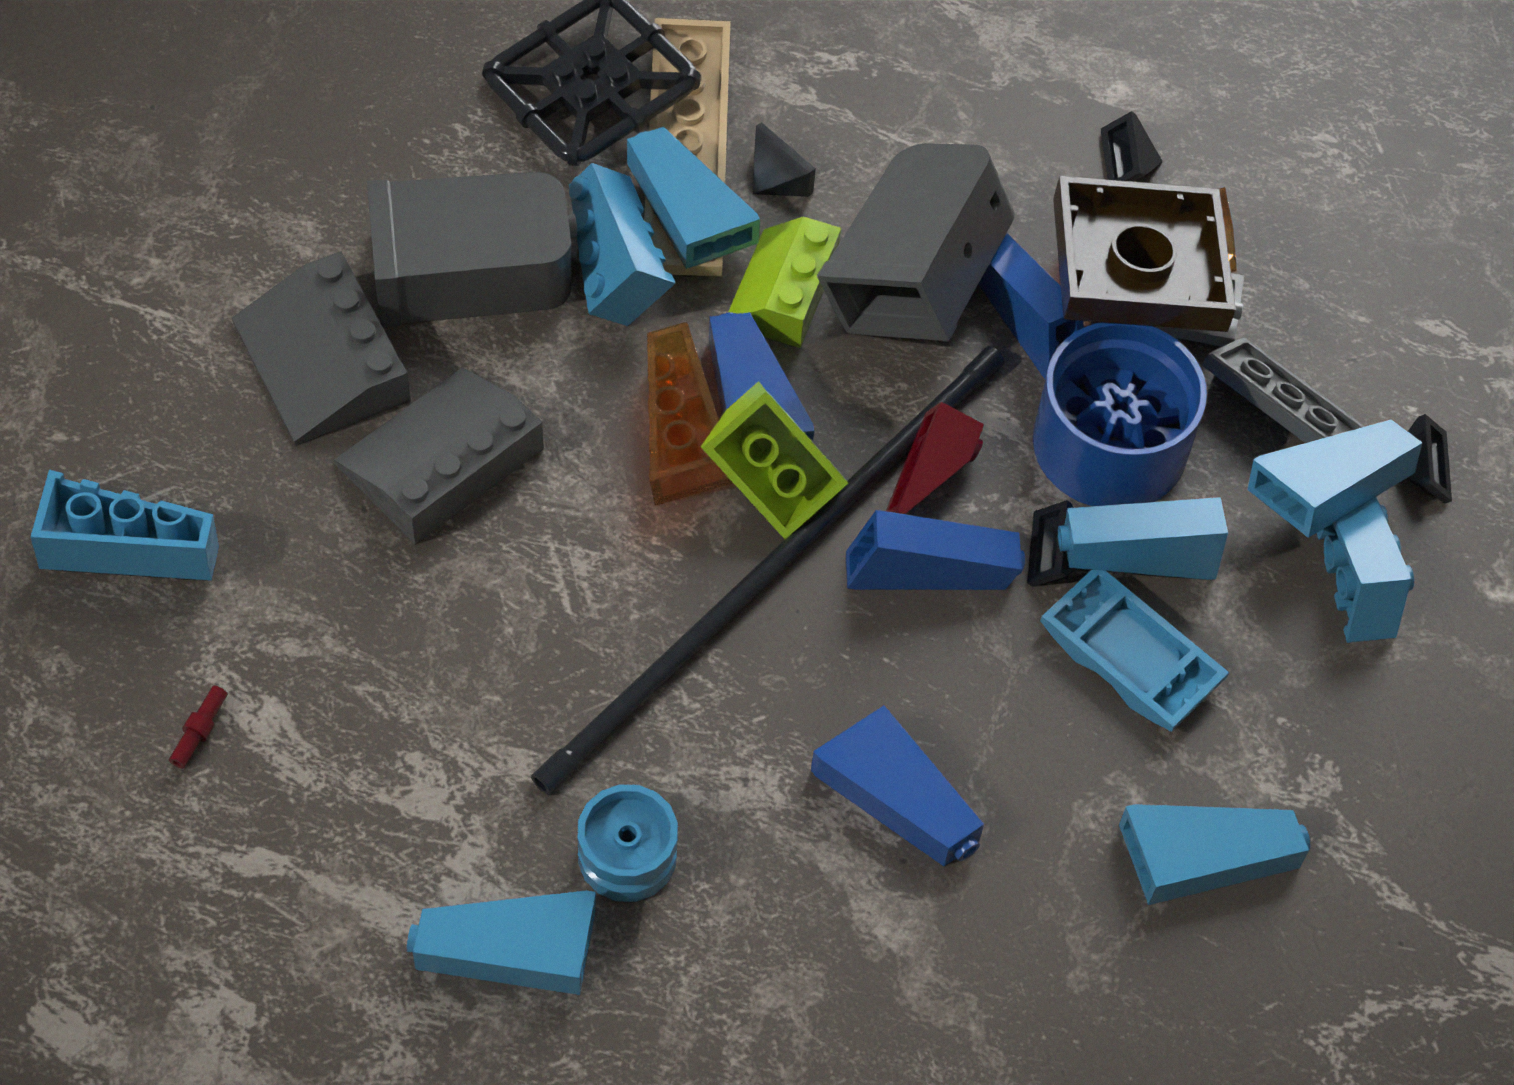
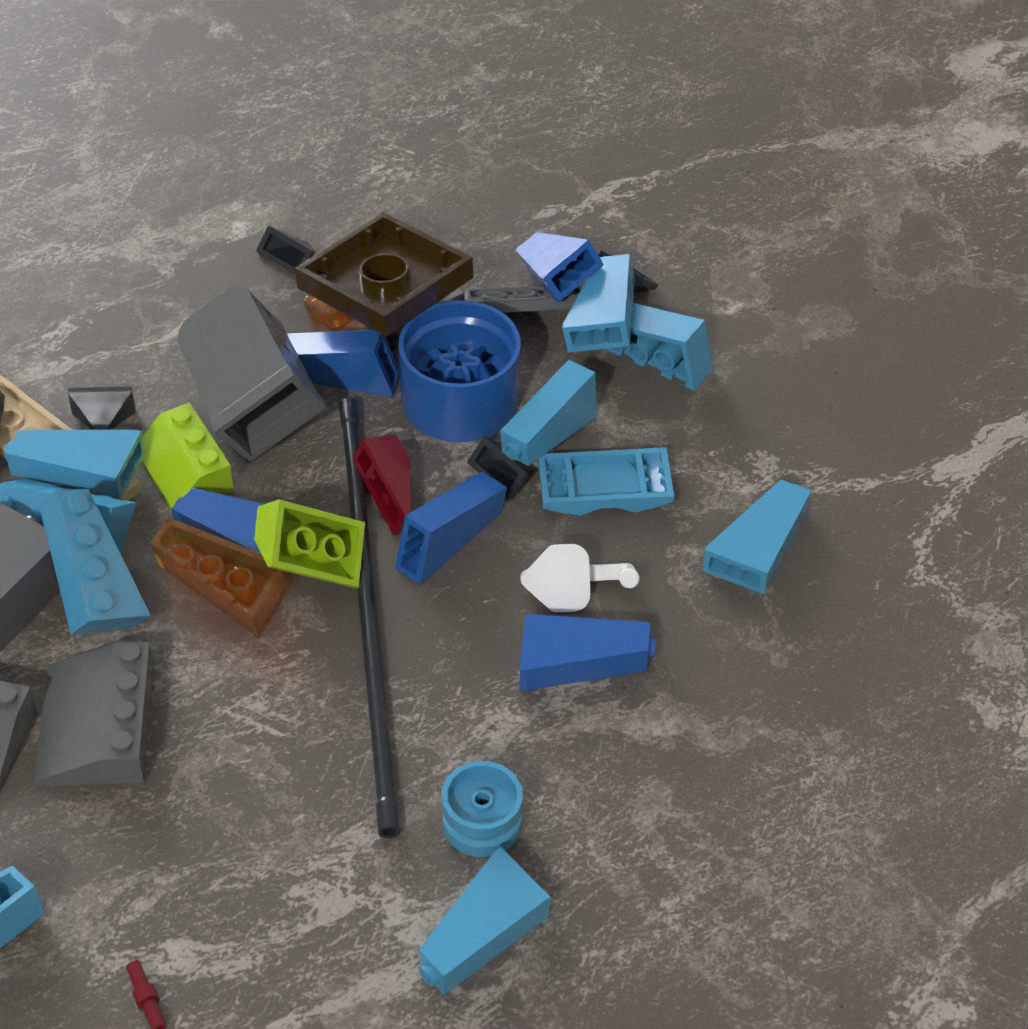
camera: 45 degrees left, 10 degrees down
none -> dark azure wedge [40,489,151,635]
none -> blue slope [516,232,604,302]
none -> white piece [520,544,639,612]

